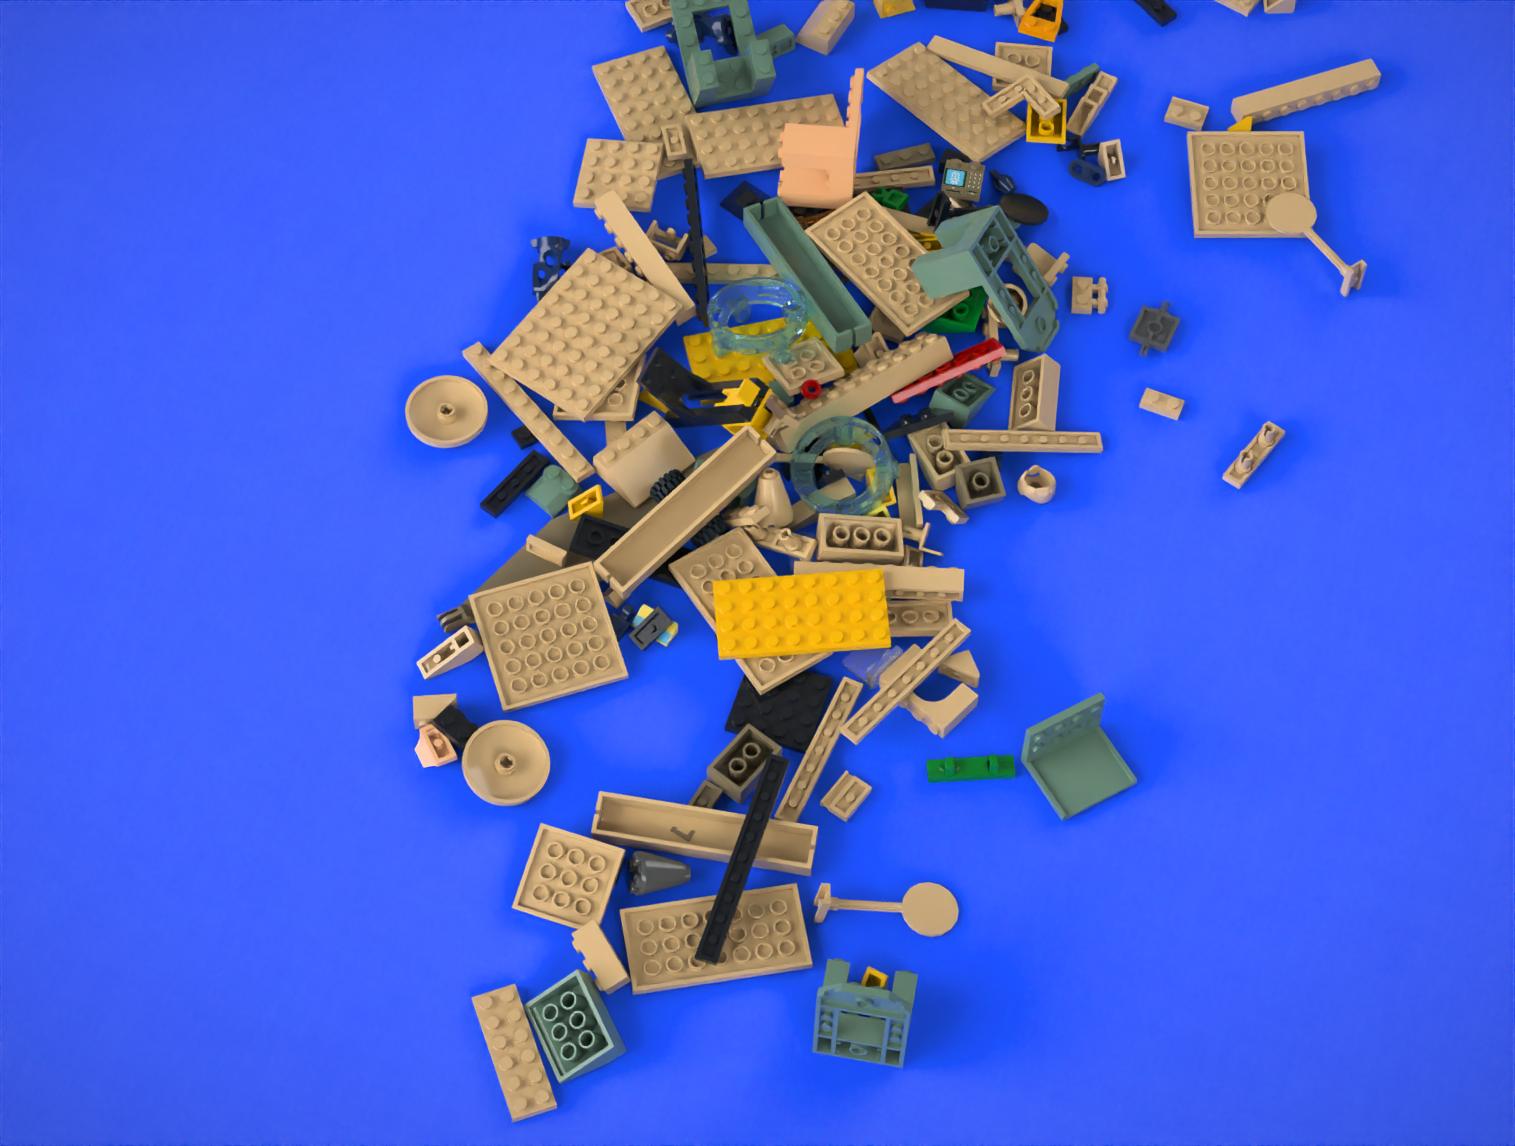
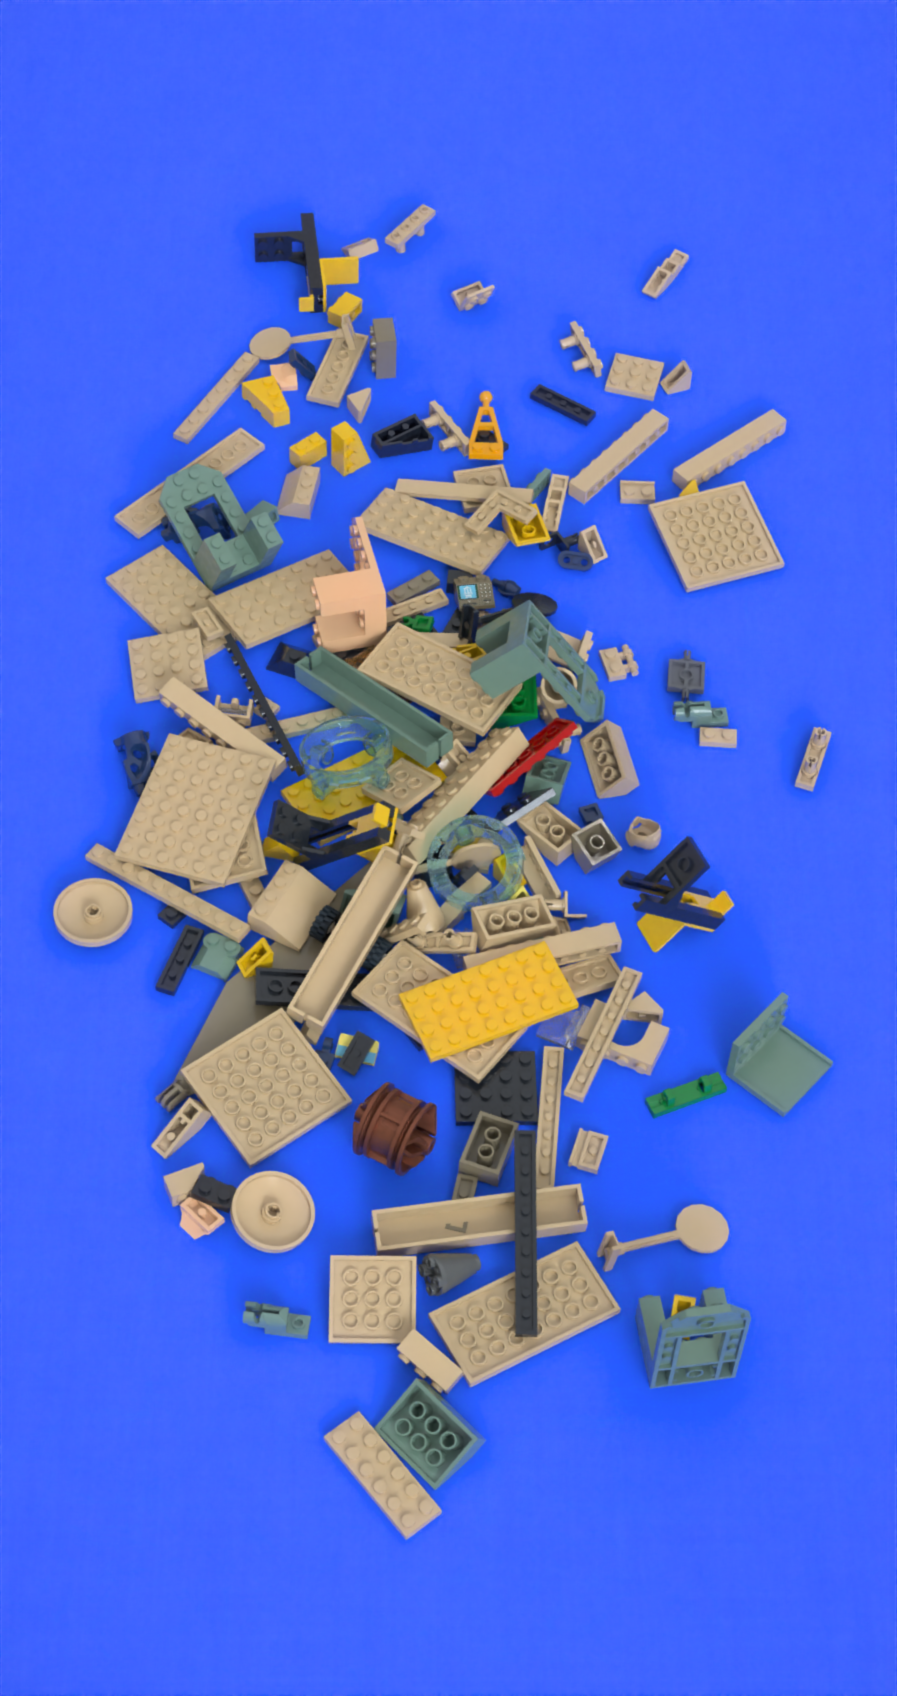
camera: 20 degrees left, 5 degrees down
tan tile [526,534,567,567] -> none
red plate [801,379,822,400] -> none
tan plate [917,490,969,524] -> none
tan tile [942,429,1103,453] -> none
tan piece [1265,193,1367,297] -> none
none -> plate [243,1301,311,1339]
none -> copper wheel [353,1082,437,1176]
none -> tan brick [568,409,669,504]
none -> black piece [617,836,734,953]
none -> sand green plate [672,701,729,728]

